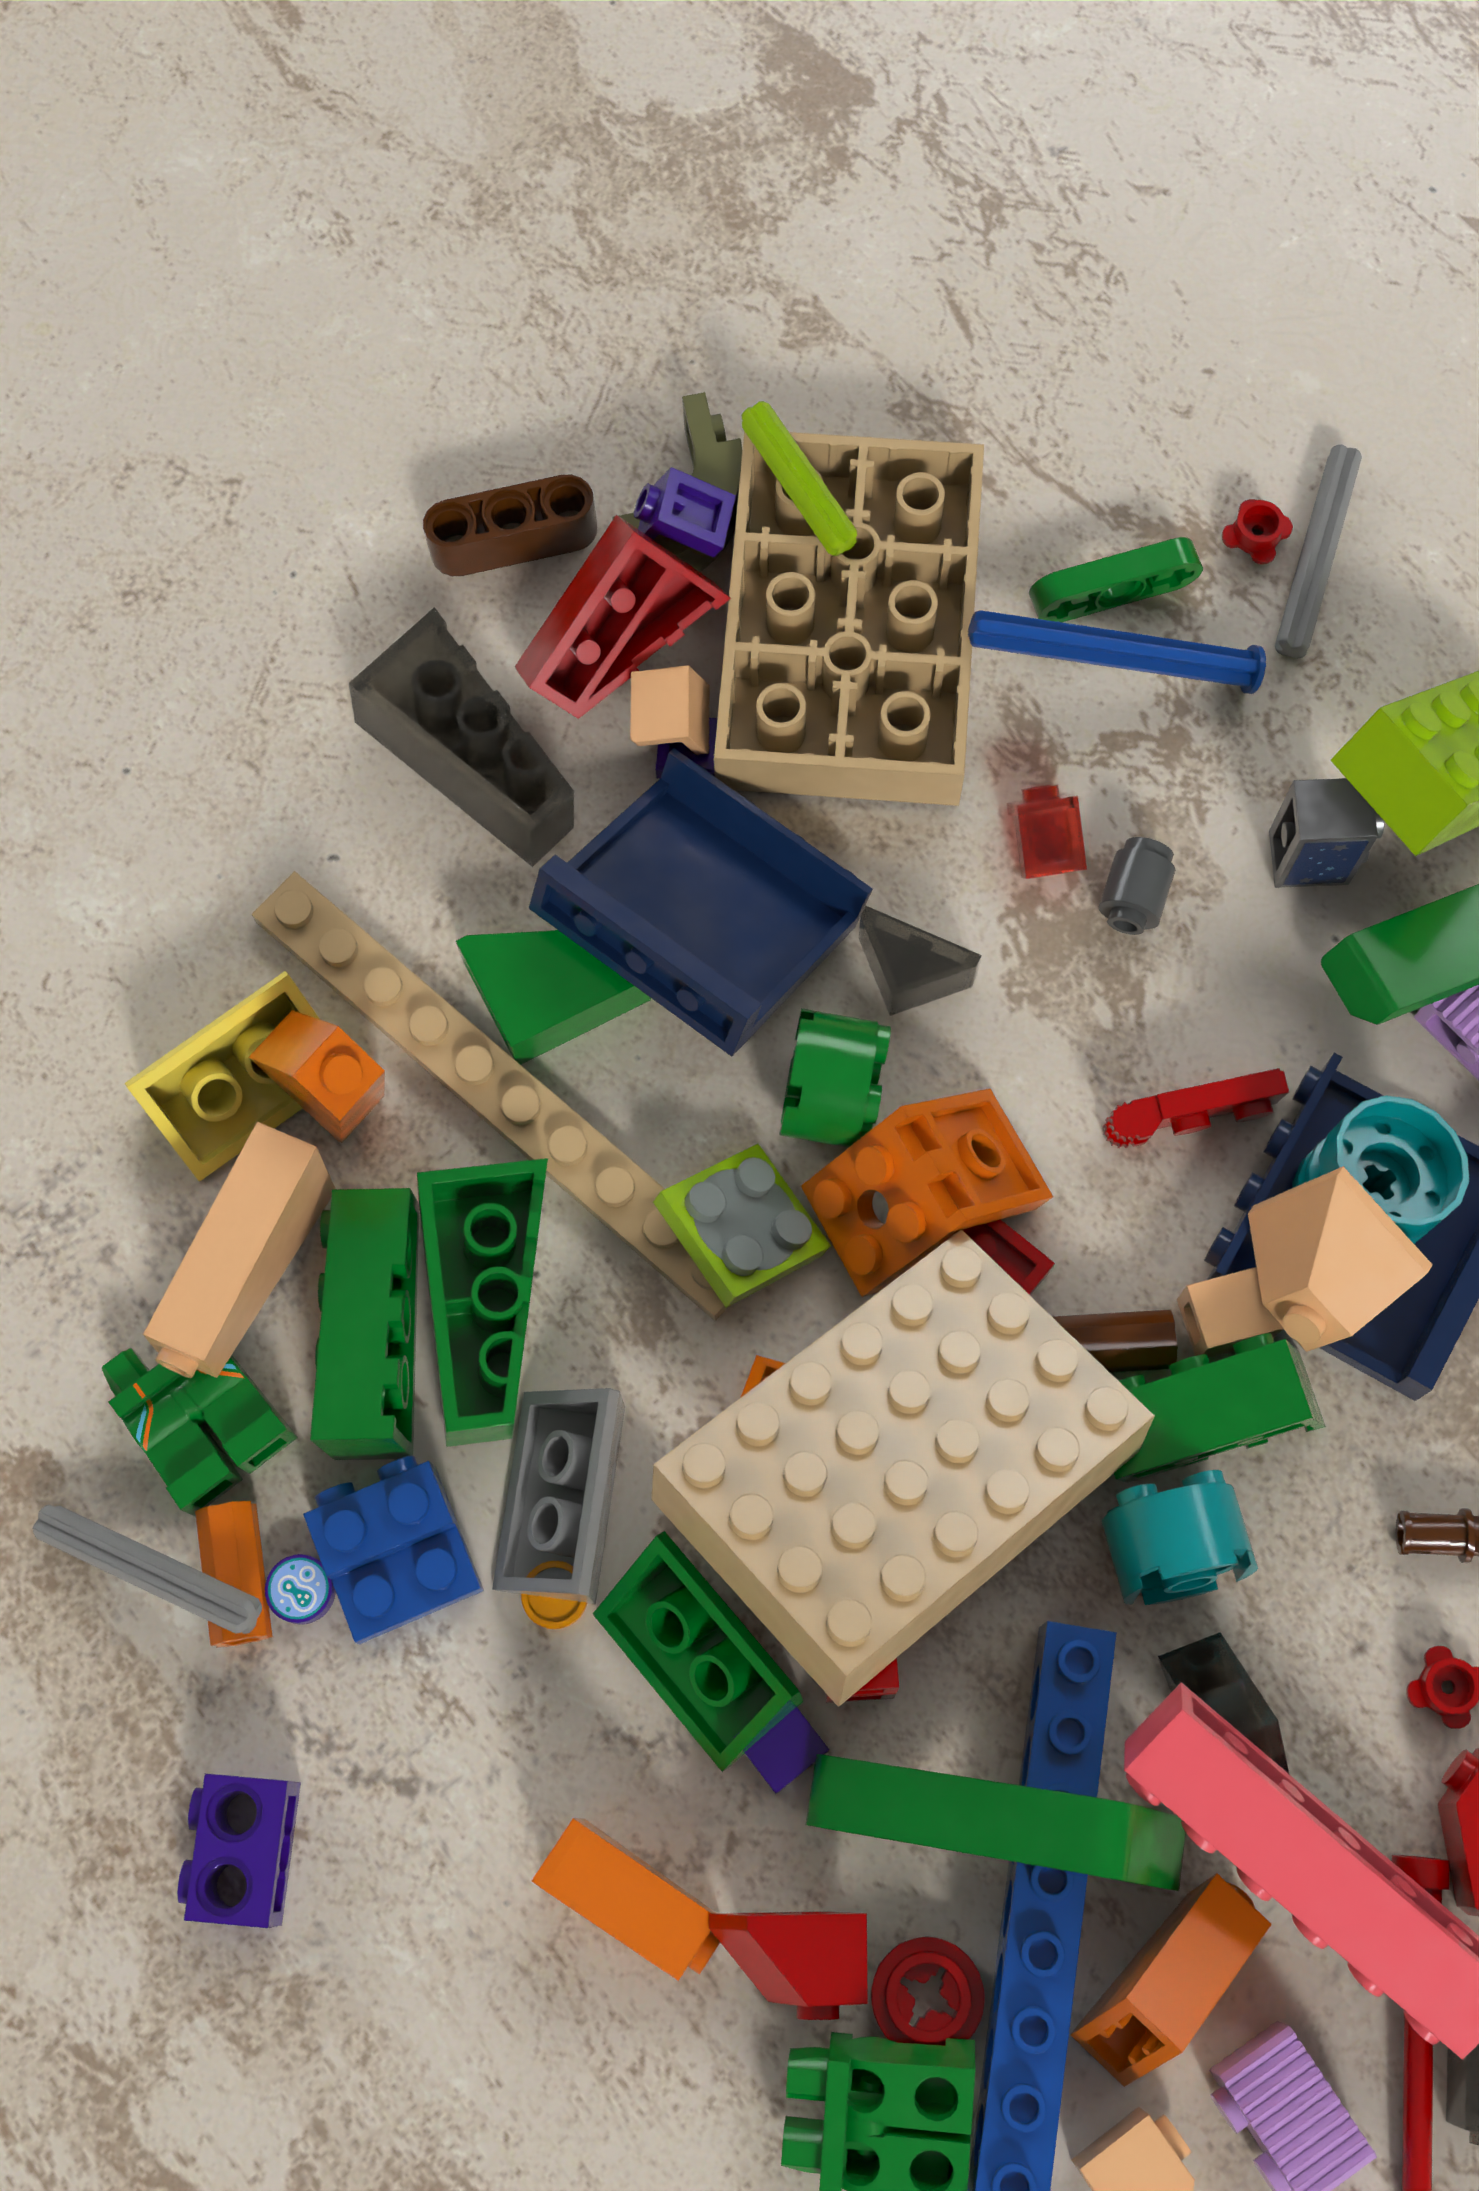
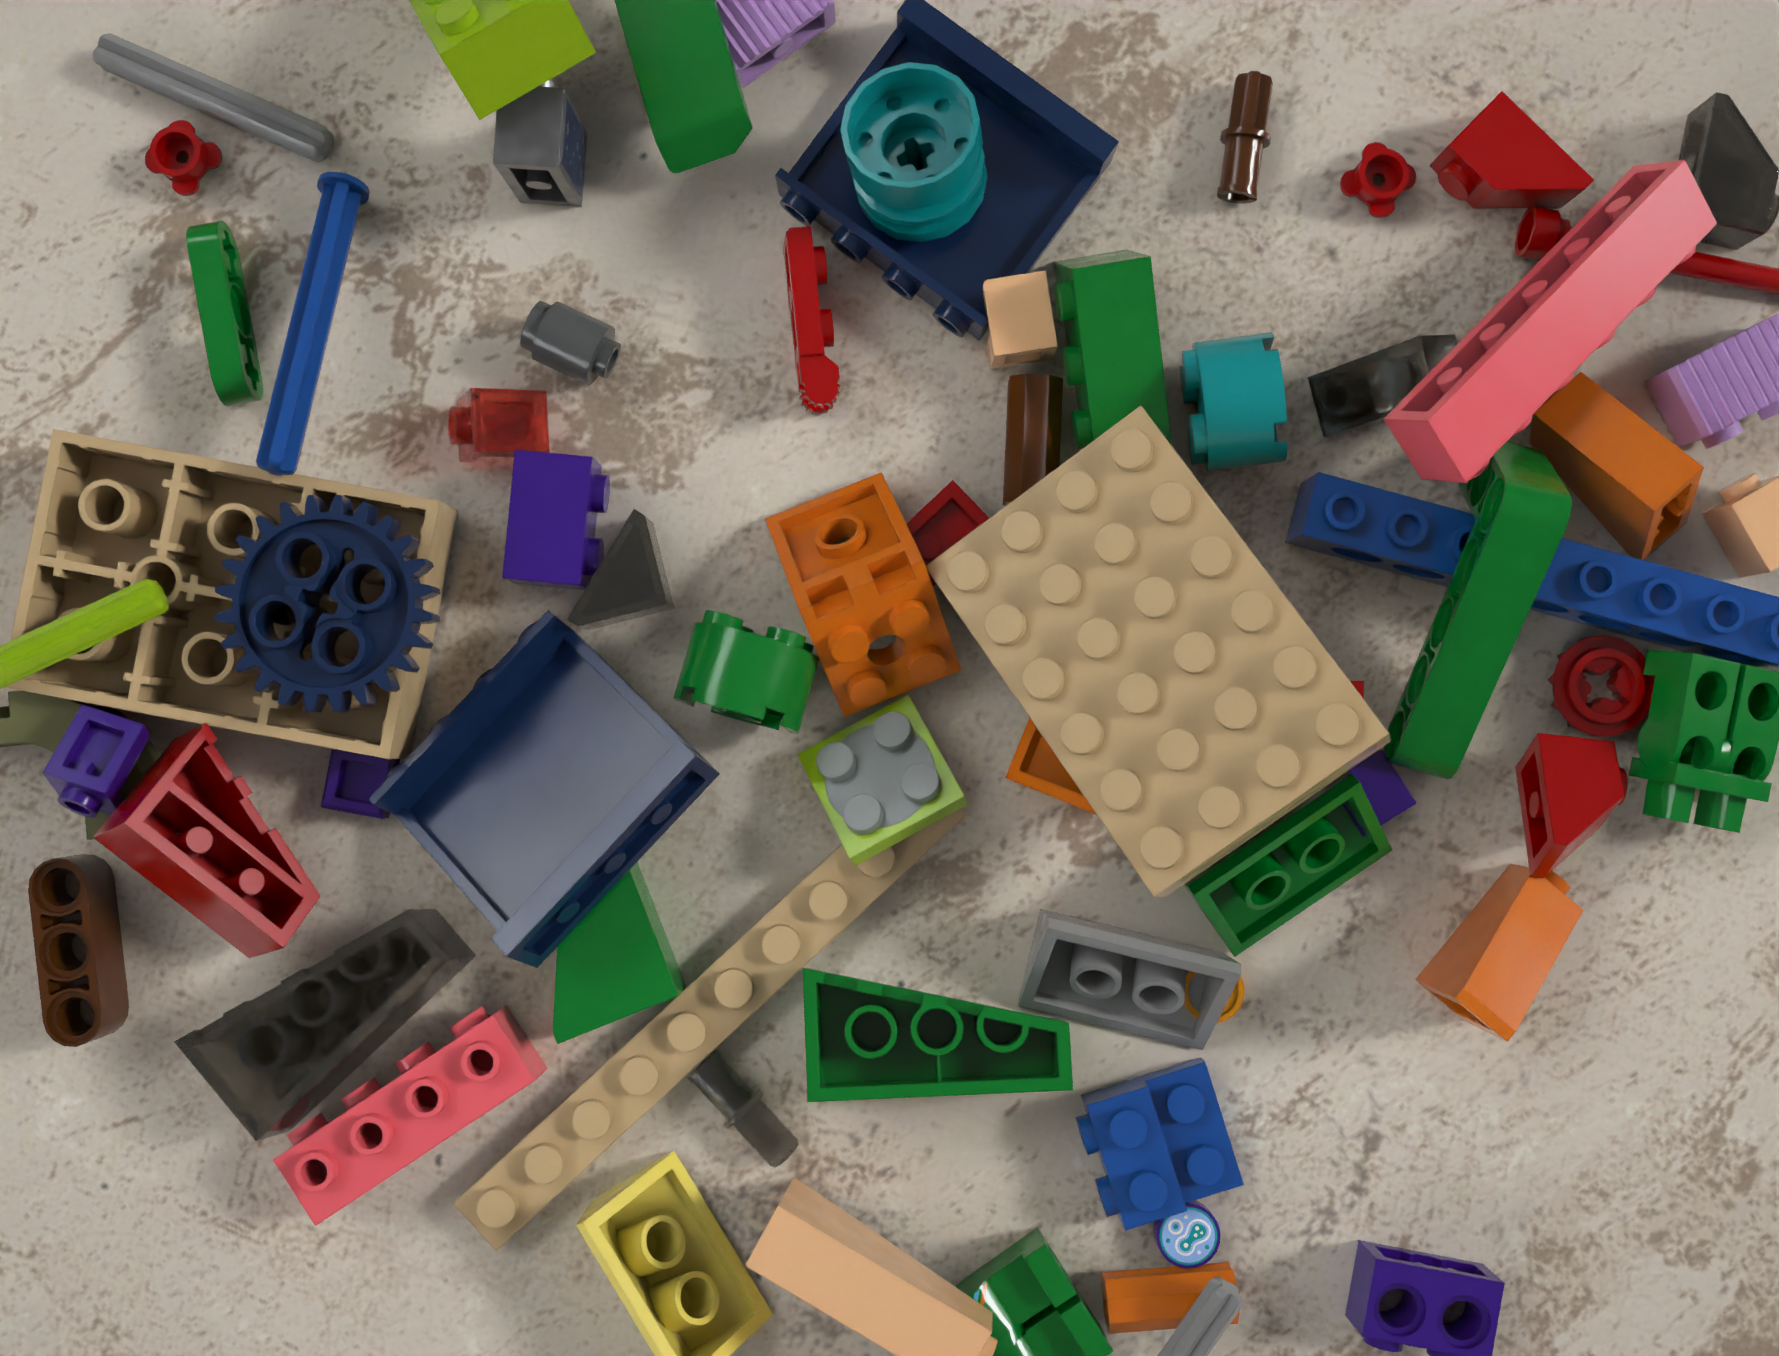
camera: 90 degrees left, 15 degrees up
orange slope [249,1010,385,1143] -> none
green wedge [310,1188,419,1460] -> none
light nougat panel [630,665,710,755] -> none
light nougat slope [1248,1166,1433,1352] -> none
none -> dark blue gear [214,495,440,713]
none -> coral brick [273,1005,548,1226]
none -> dark purple brick [502,450,610,590]
none -> clear smoke axle [687,1050,799,1168]

